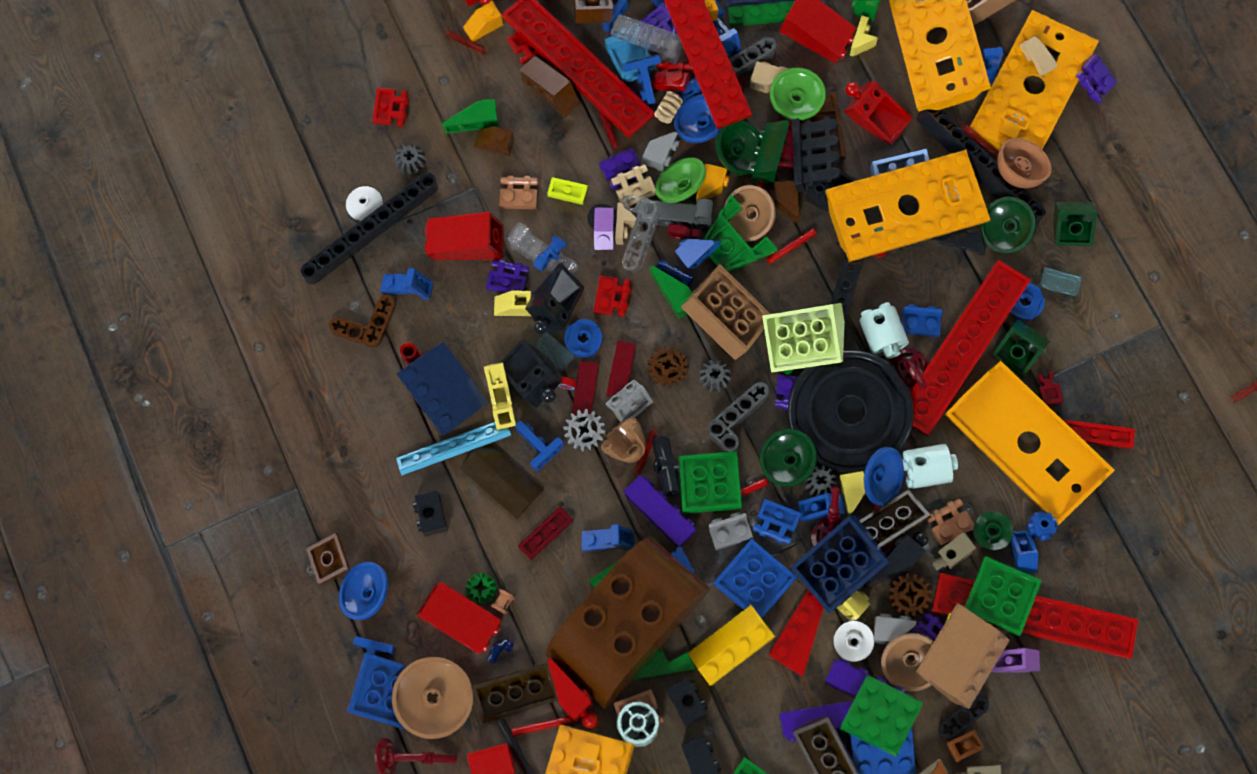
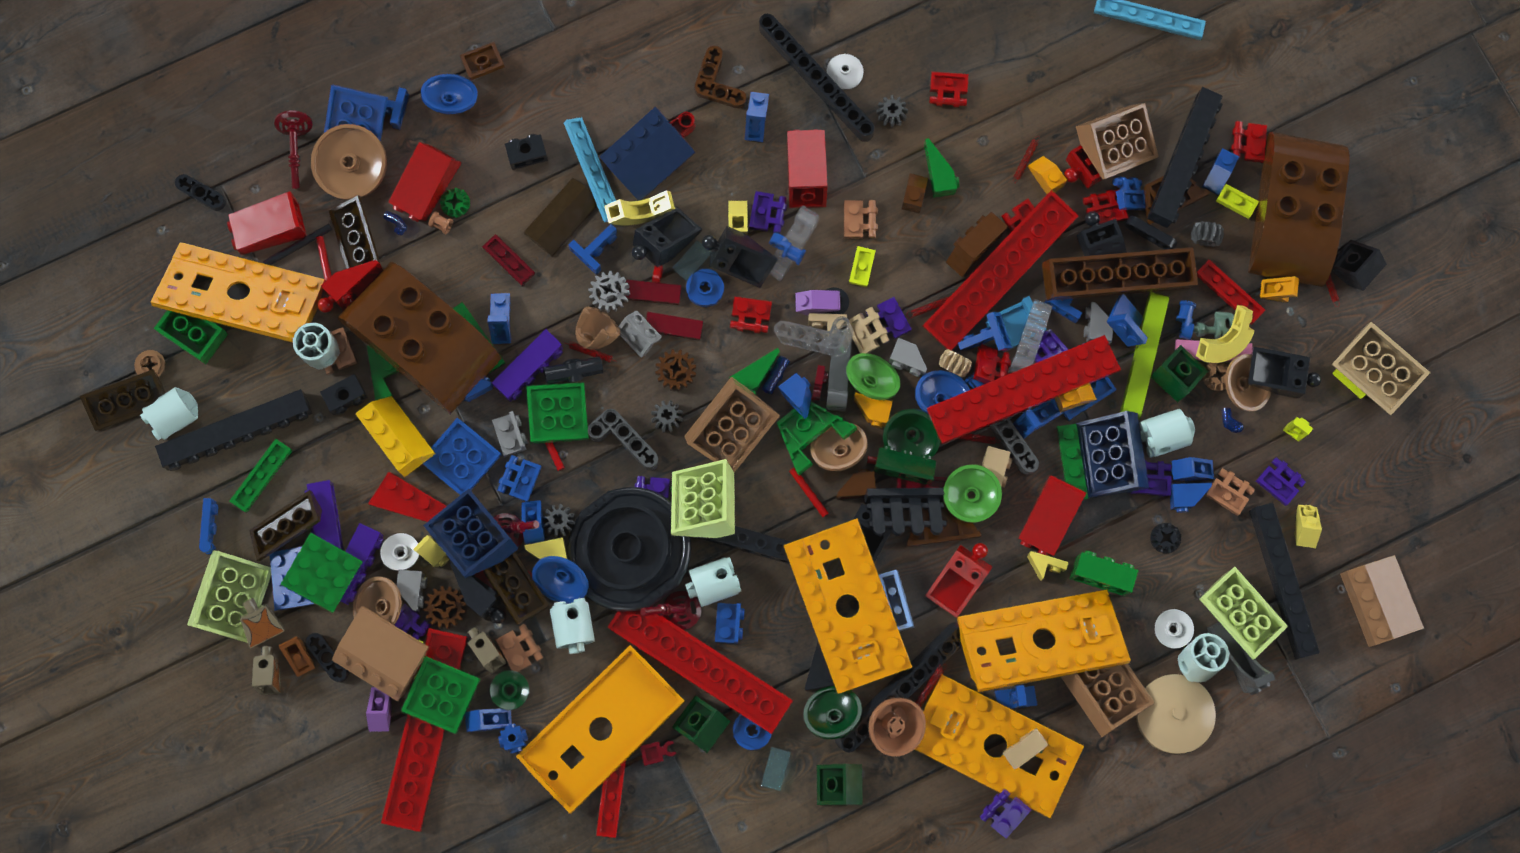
camera: 80 degrees right, 5 degrees up
dark green dish [760,429,817,487] -> none

